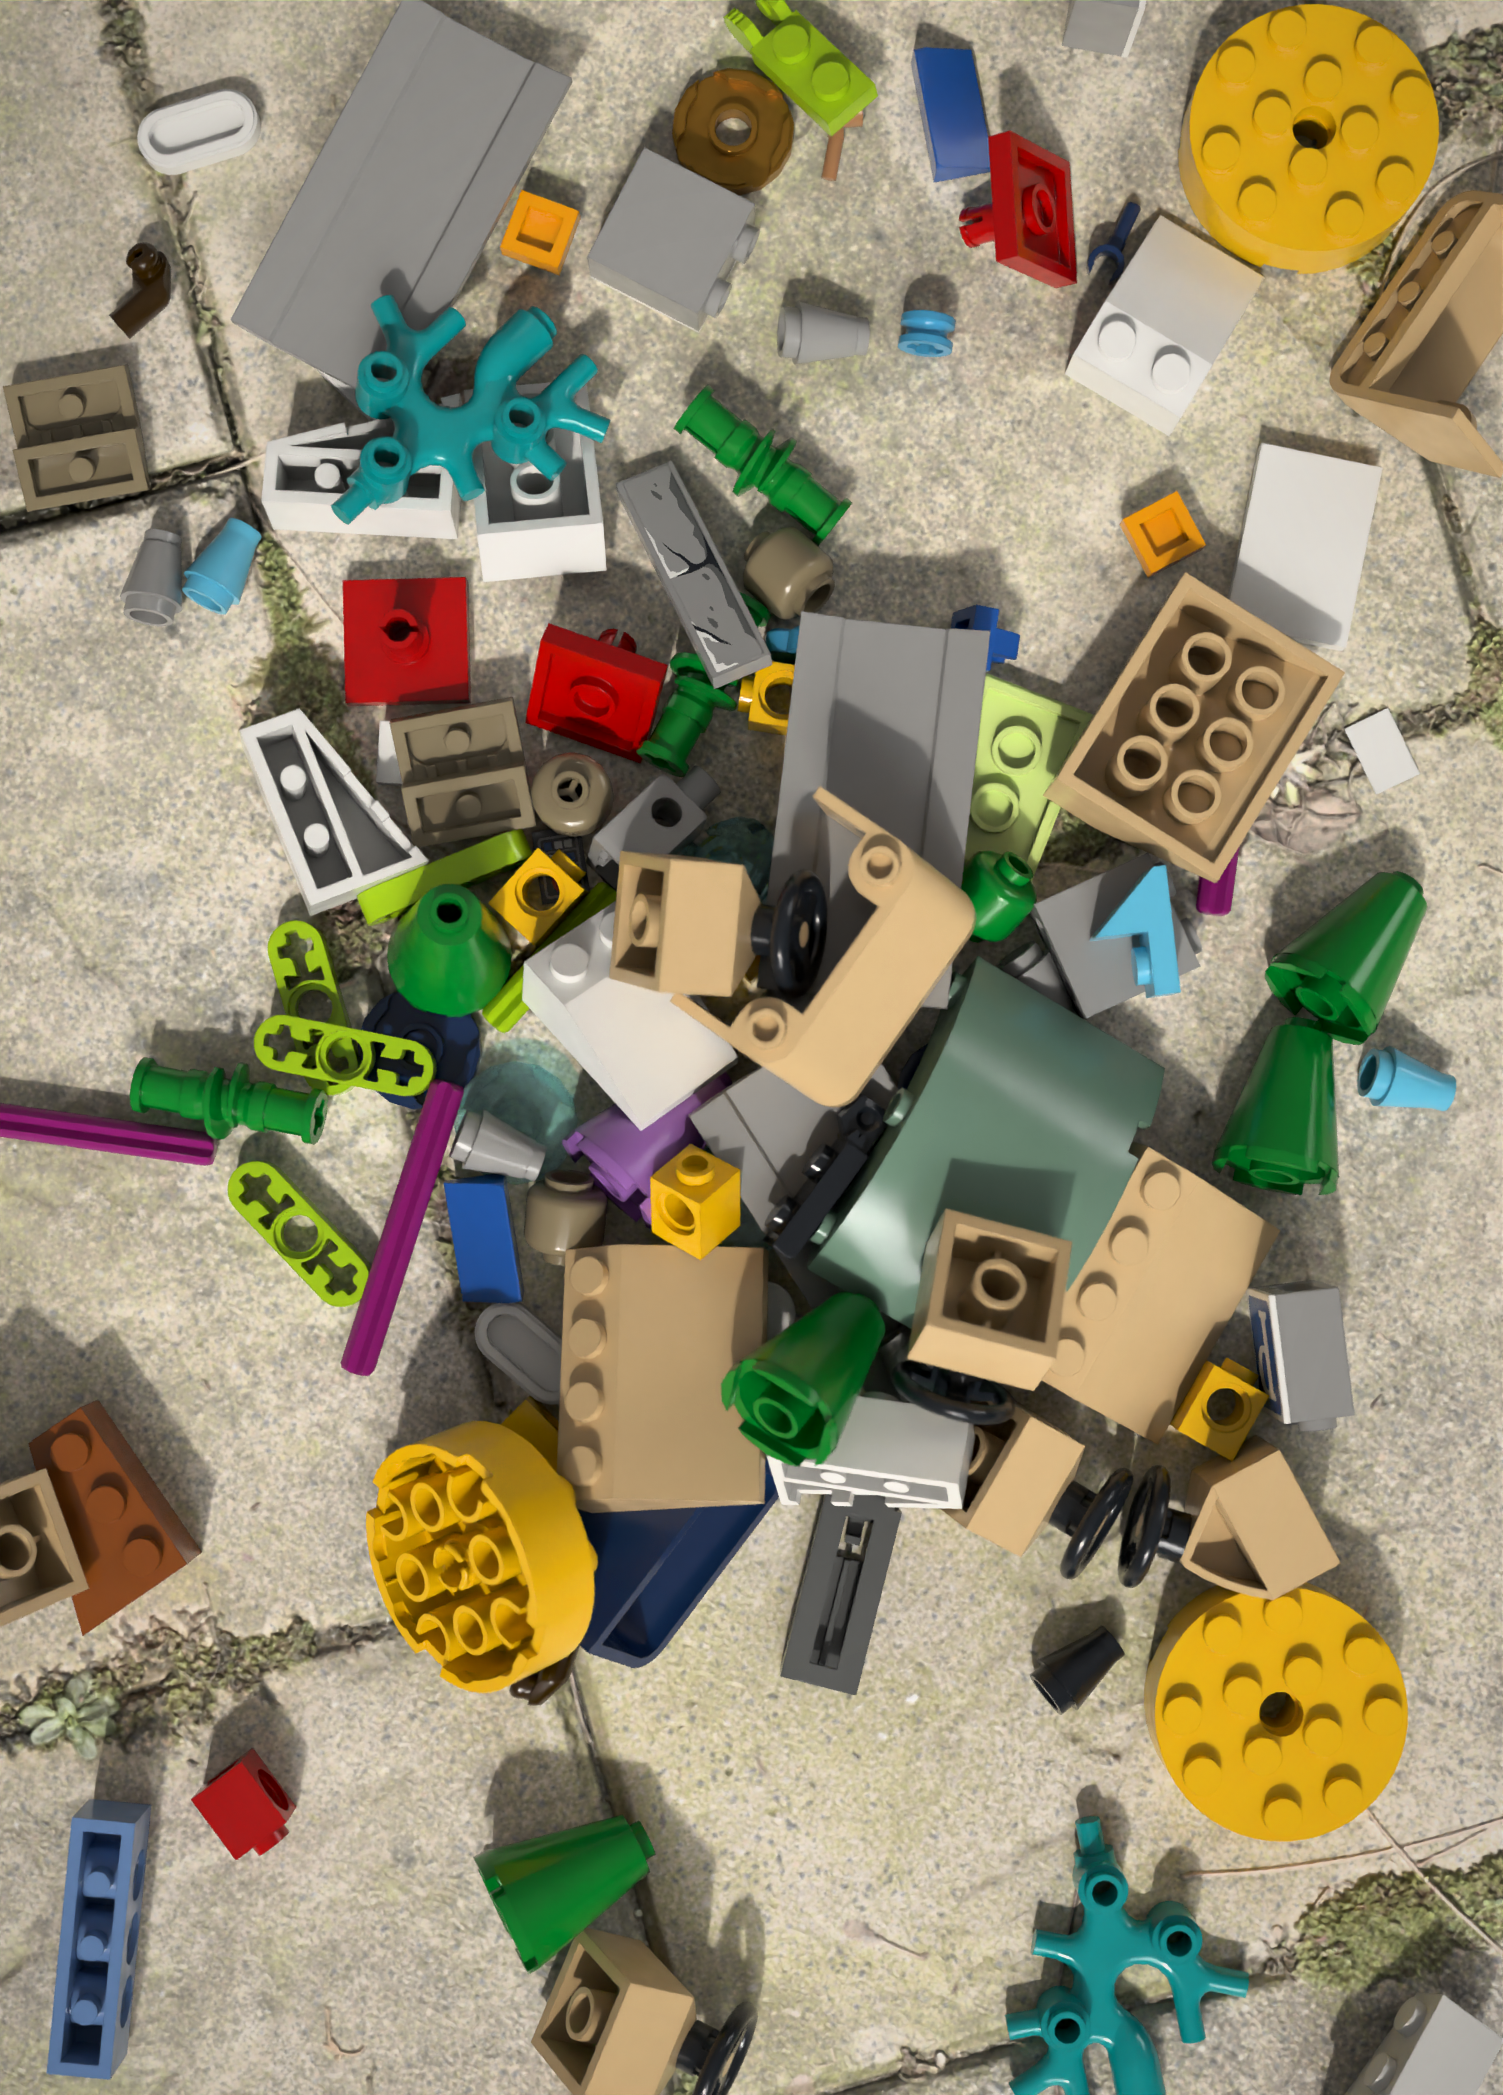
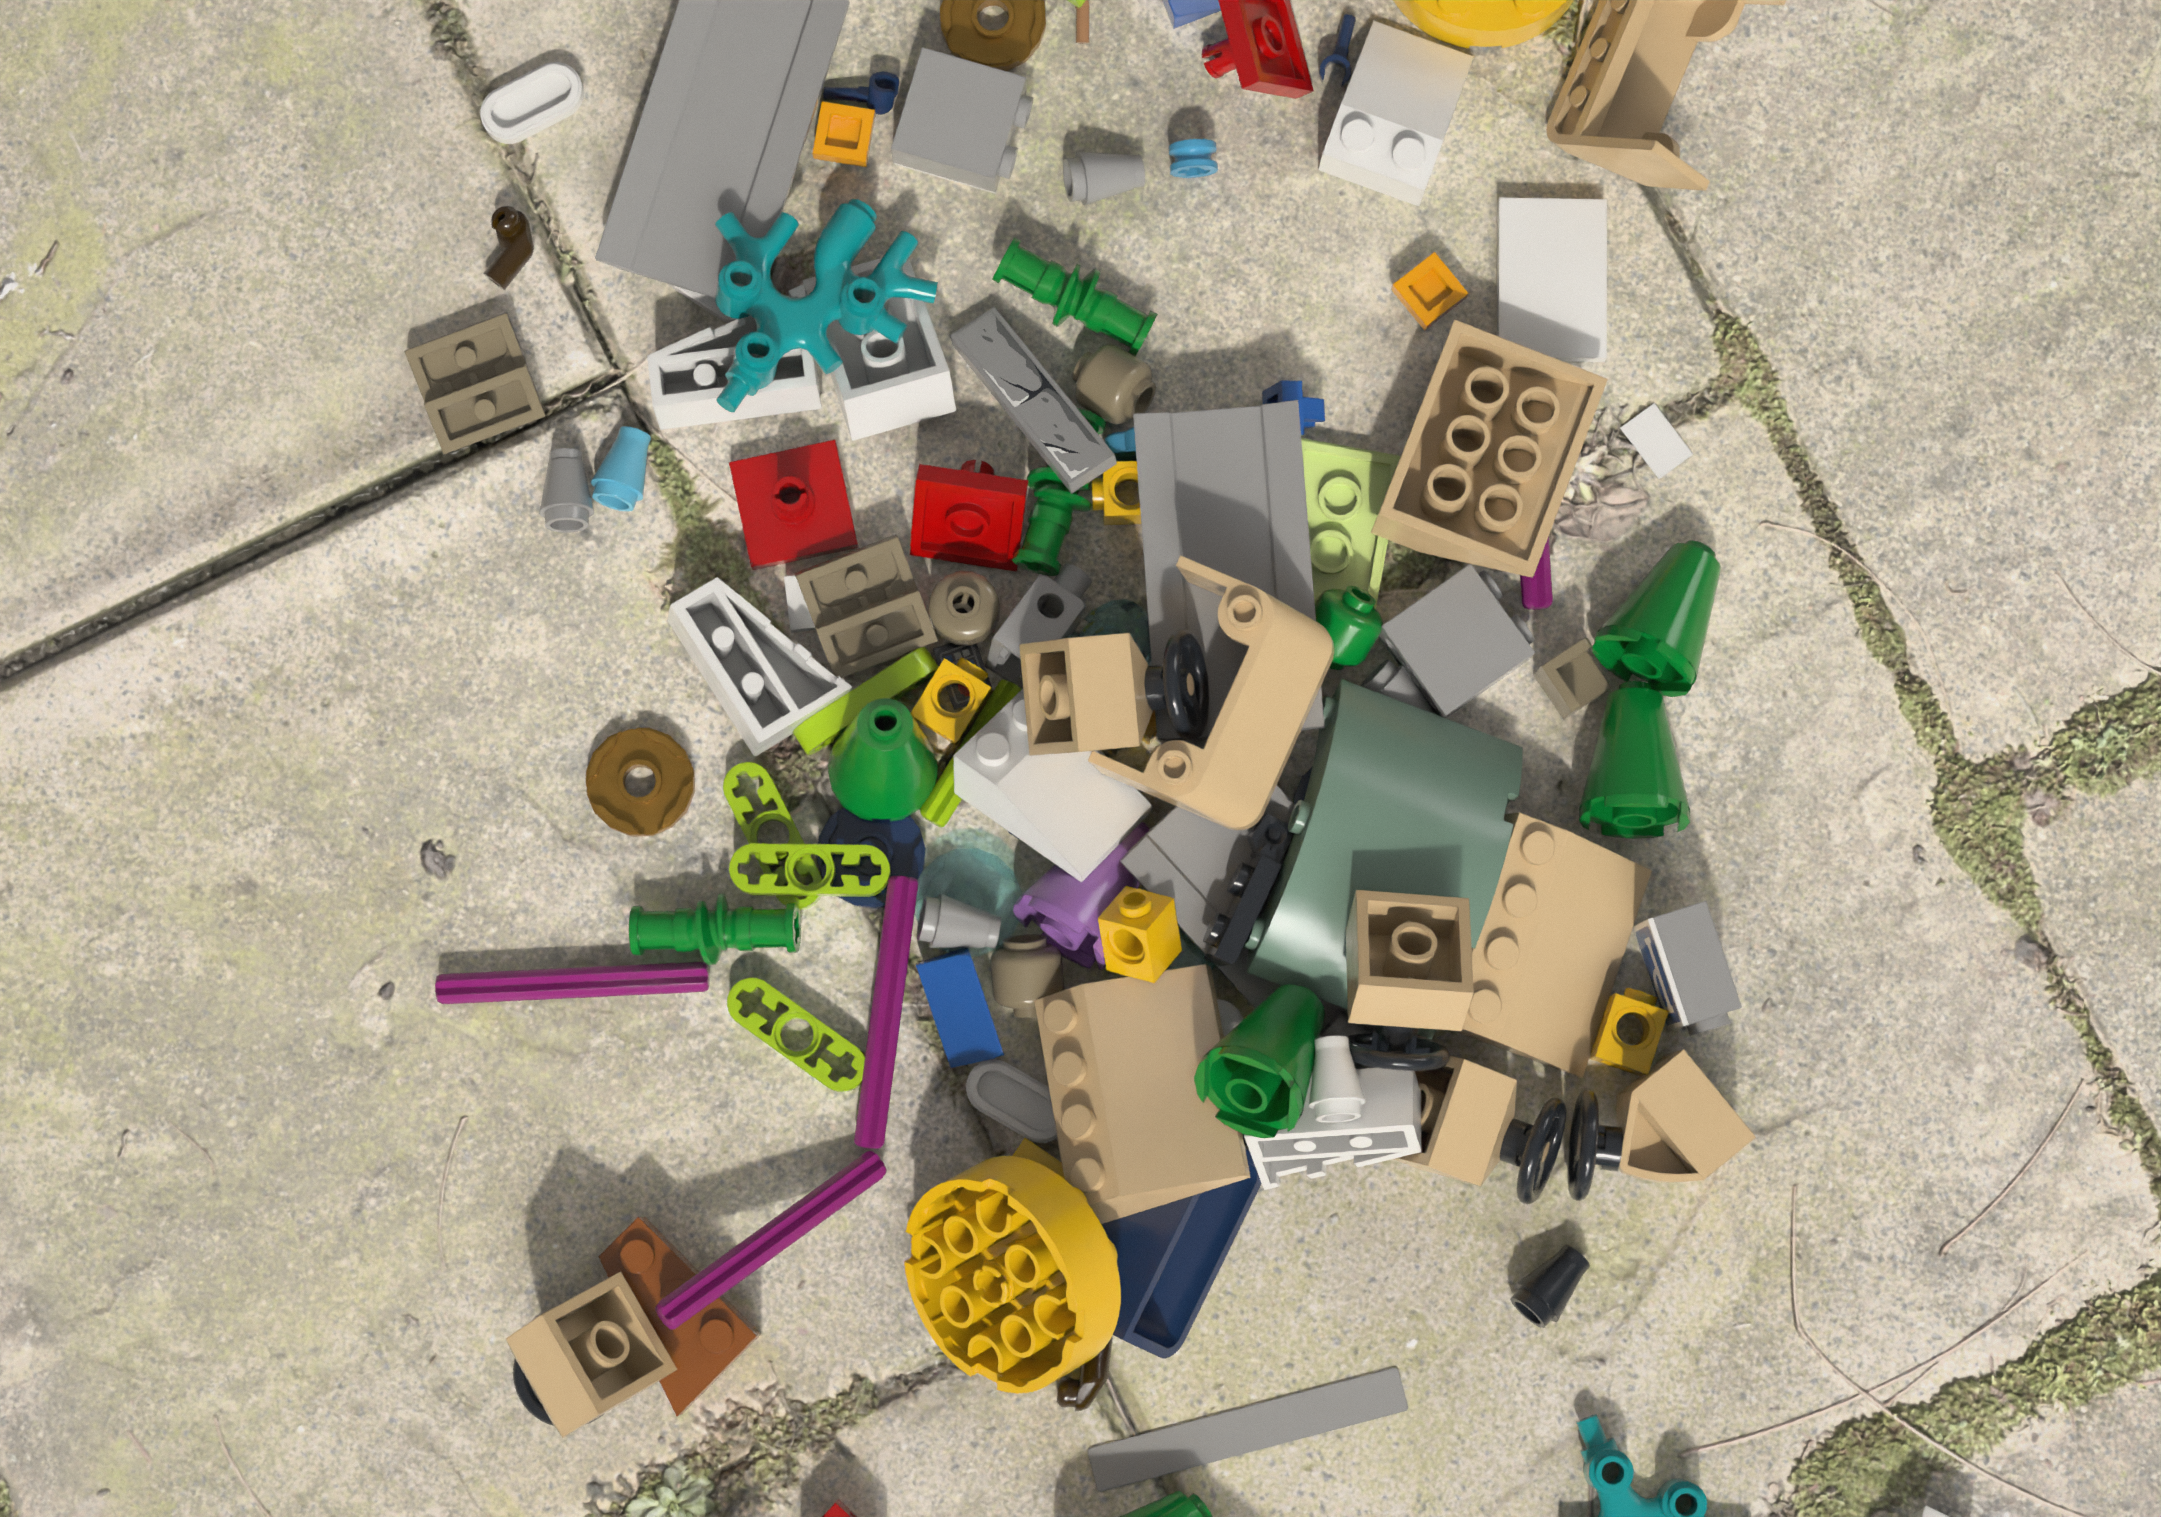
camera: 10 degrees left, 5 degrees down
dark grey hinge [780,1494,902,1696] -> none
medium azure slope [1090,865,1181,998] -> none
yellow brick [1144,1582,1408,1842] -> none
medium azure cone [1357,1046,1456,1112] -> none
none -> pearl gold tile [586,727,695,837]
none -> magenta axle [655,1151,887,1329]
none -> dark blue hand [823,71,899,115]
none -> light grey sticker [1088,1368,1408,1492]
none -> white cone [1309,1036,1366,1123]
none -> dark tan panel [1534,637,1611,720]

